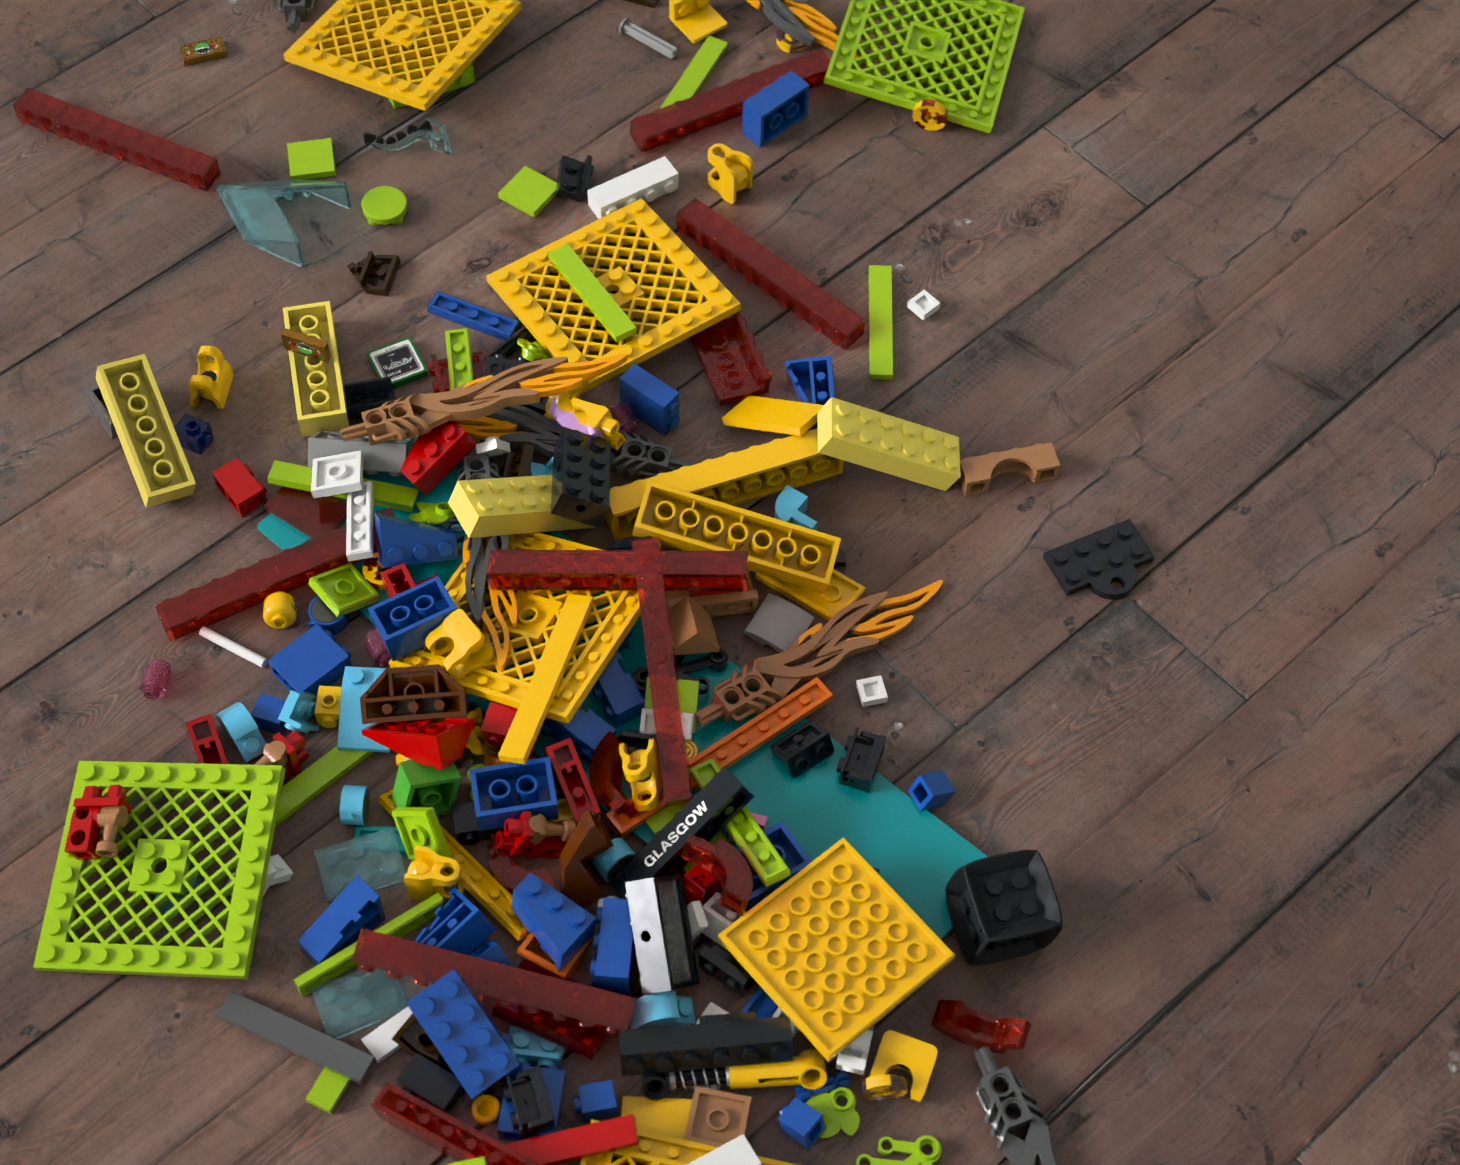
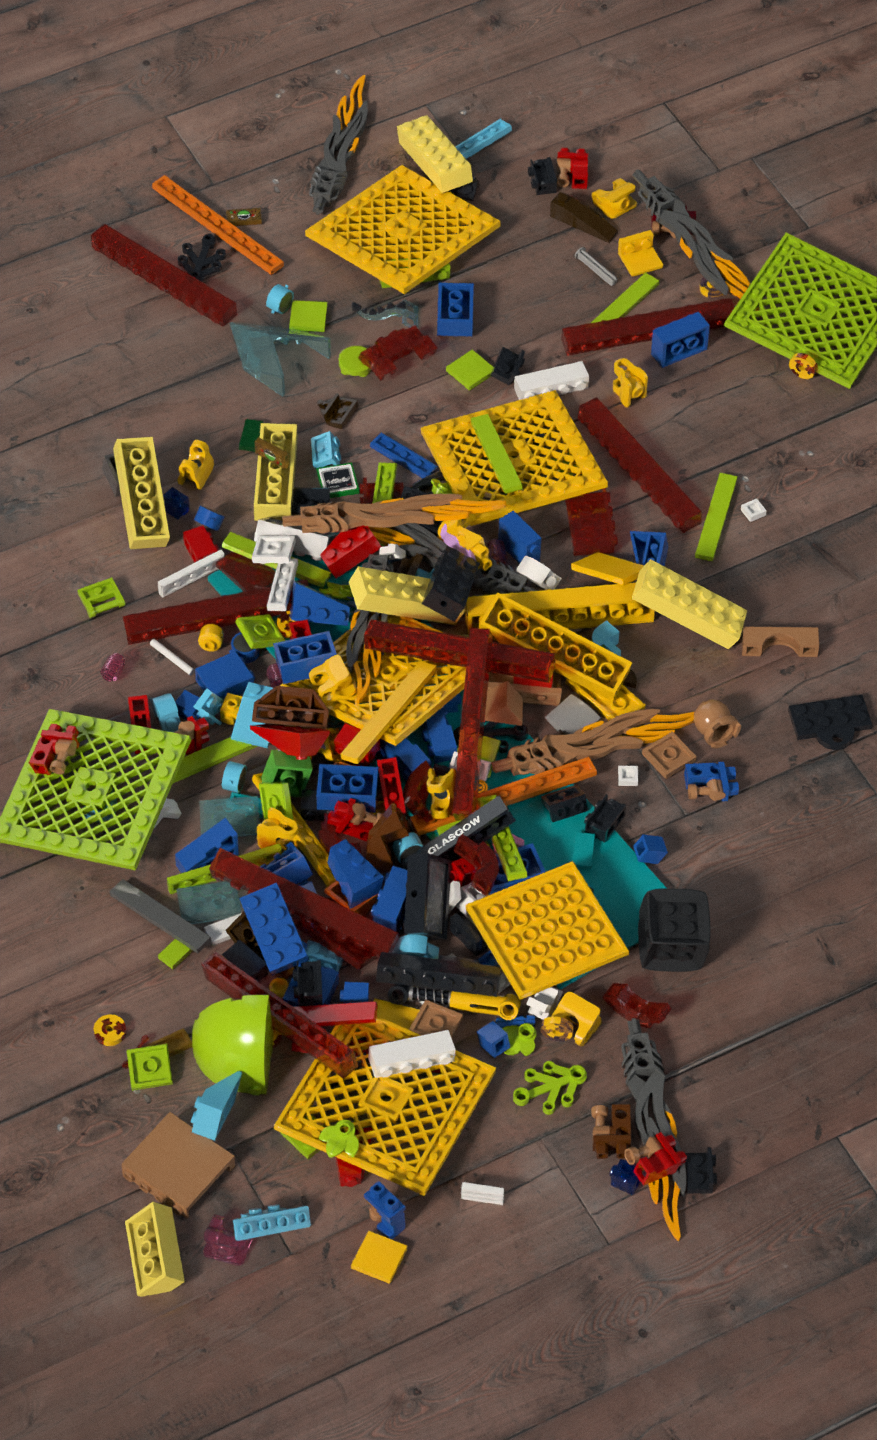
camera: 15 degrees right, 5 degrees down
none -> lime plate [77,577,125,618]
none -> orange plate [152,175,284,275]
none -> white tile [158,550,225,598]
none -> black plant [178,233,226,286]
none -> blue piece [194,505,225,531]
none -> dark green tile [239,419,263,452]
none -> medium azure piece [266,284,294,314]
none -> medium azure bracket [311,431,341,469]
none -> clear red bracket [358,325,438,381]
none -> blue brick [437,283,474,337]
none -> white brick [515,555,562,590]
none -> teal tile [572,832,595,870]
none -> medium nougat plate [642,731,697,779]
none -> blue hips [684,762,739,801]
none -> medium nougat tile [694,699,741,748]

